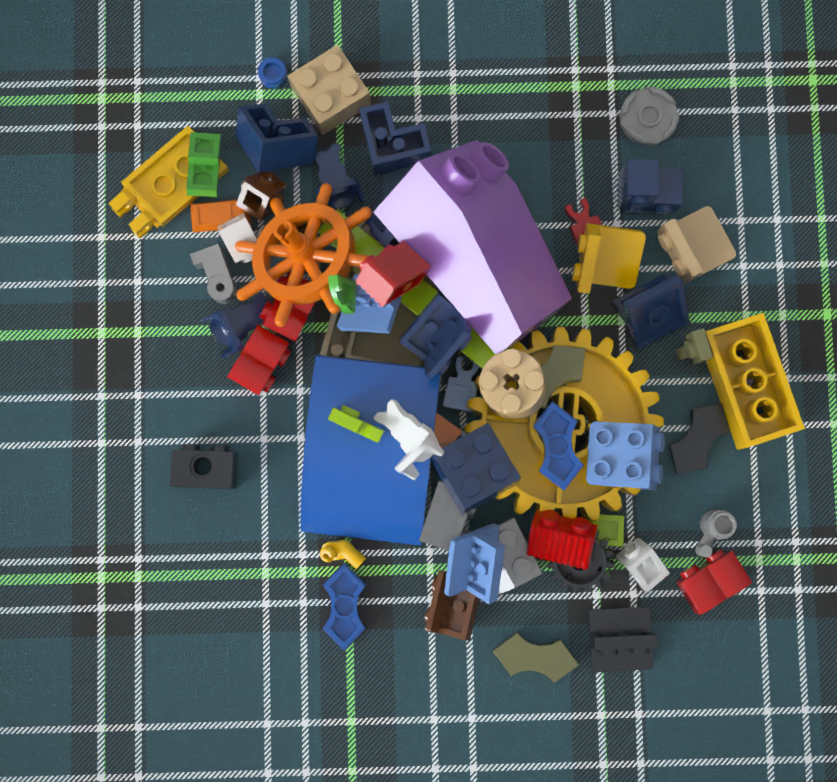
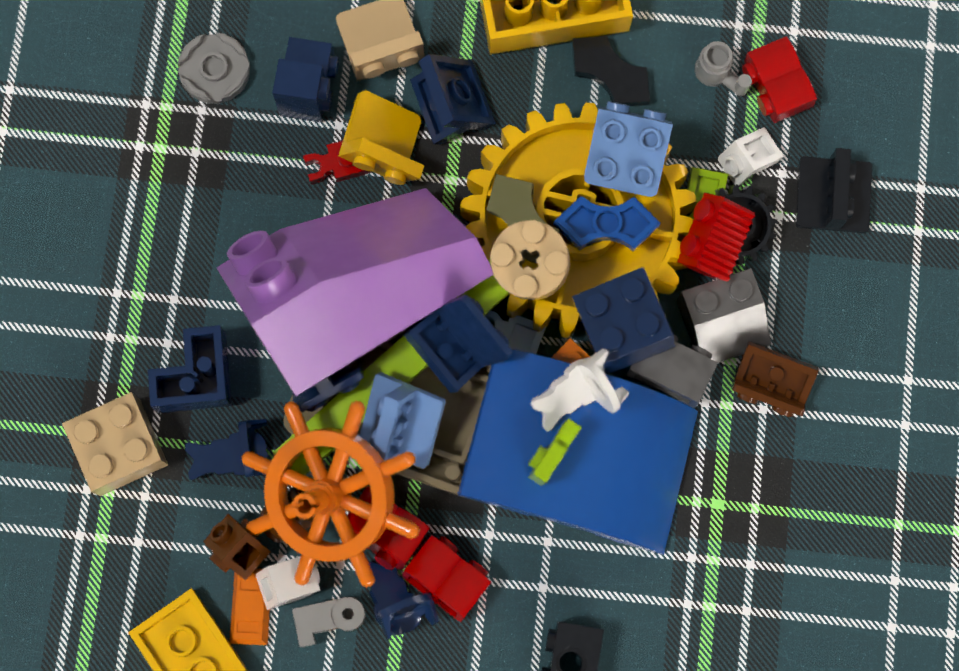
camera: 85 degrees left, 5 degrees down
bright green slope [186,132,221,197] -> none
dark blue brick [235,103,318,172] -> none
blue tile [258,57,288,89] -> none
yellow arm [320,540,366,569] -> none
blue tile [323,563,366,650] -> none
bright green tile [328,274,356,314] -> none
red brick [356,241,431,307] -> none
medium blue bracket [444,523,505,604] -> none
olive tile [492,632,578,683] -> none
olive plate [675,328,713,365] -> none

